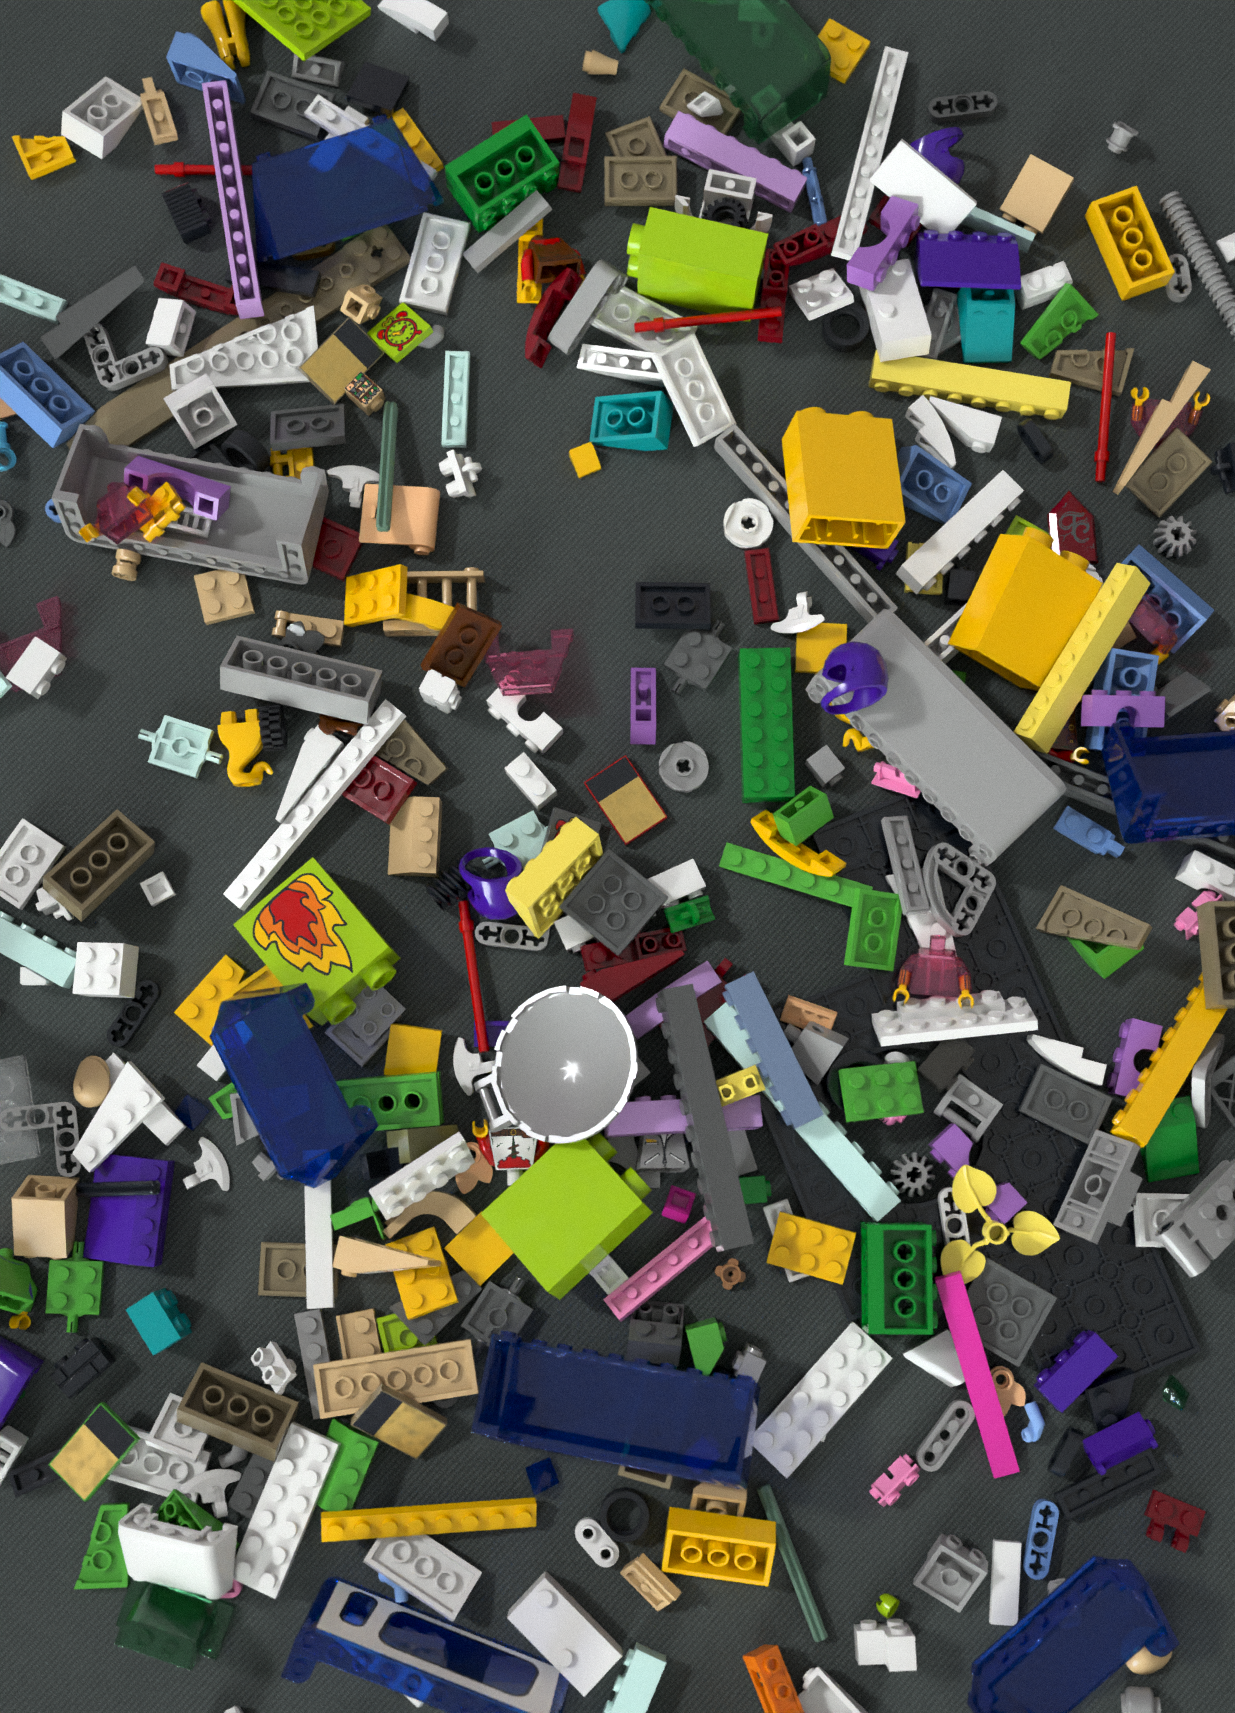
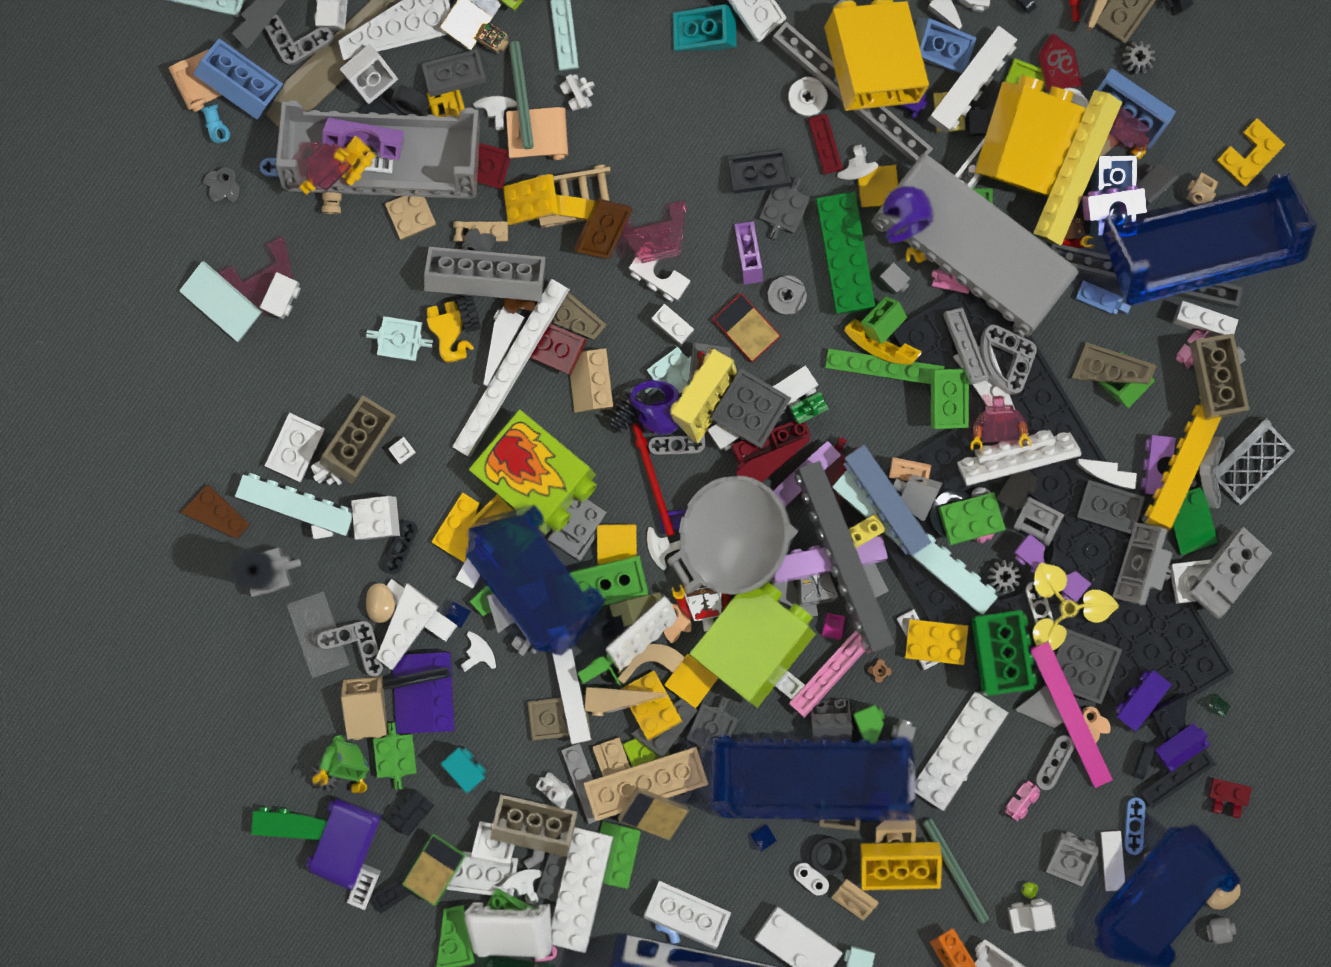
camera: 15 degrees left, 5 degrees up
yellow plate [321,1497,536,1542] -> none
white brick [419,669,462,714] -> none
yellow slope [569,442,601,478] -> none
green brick [739,1175,771,1204] -> none
light blue arm [1021,1401,1045,1443] -> none

